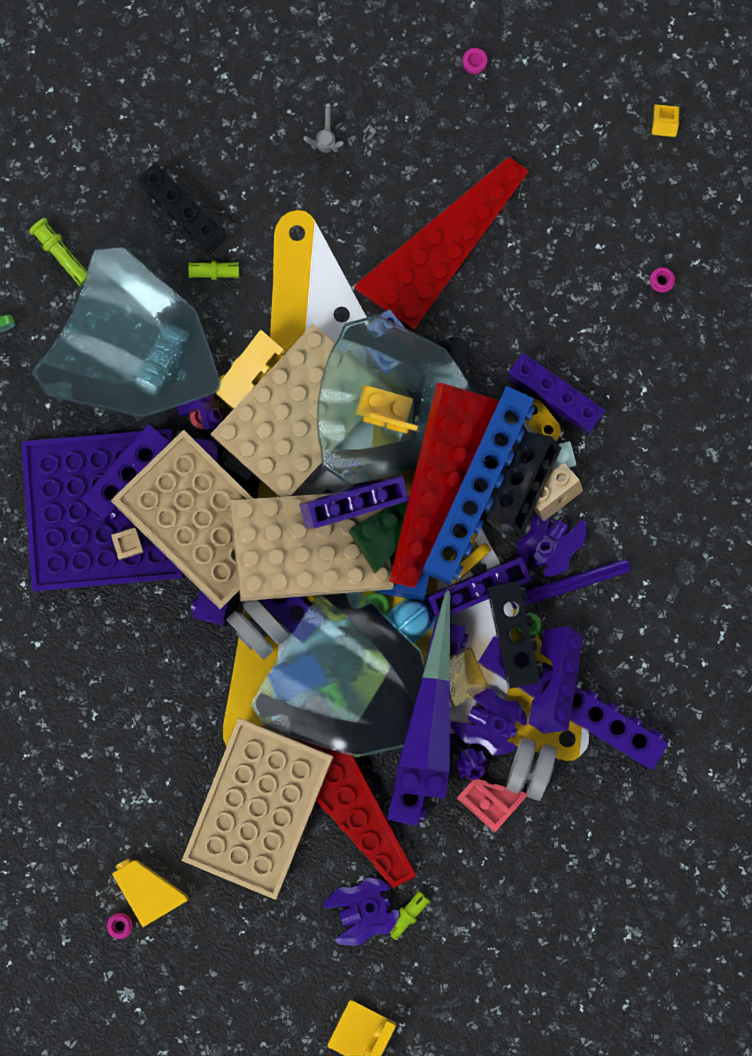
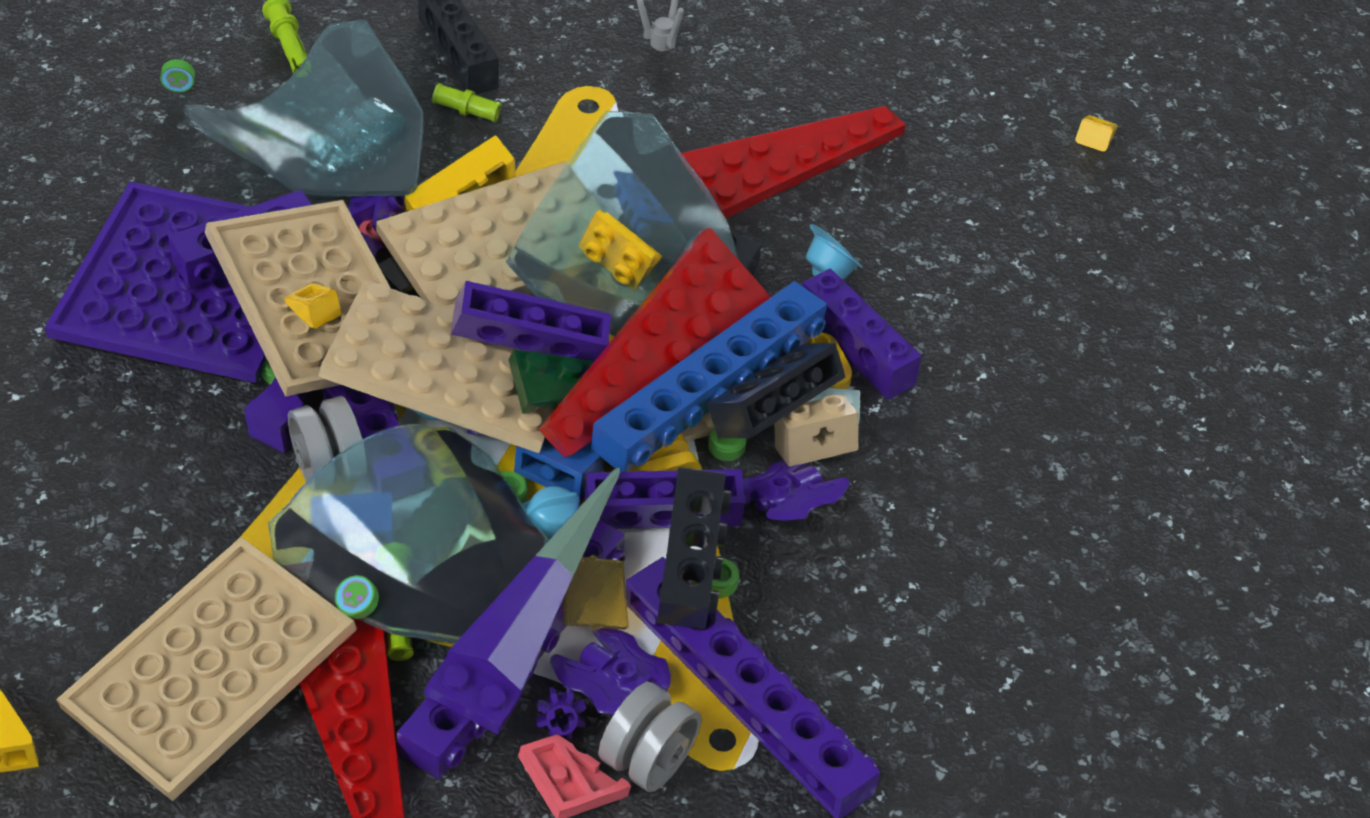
camera: 10 degrees right, 35 degrees down
tan tile [111,528,144,560] -> none
dark pink tile [463,48,487,75] -> none
dark purple axle [510,559,631,609] -> none
dark purple arch [528,626,583,733] -> none
dark pink plate [650,268,675,293] -> none
none -> yellow slope [284,283,341,329]
none -> tile [335,575,379,619]
none -> medium azure piece [806,224,863,280]

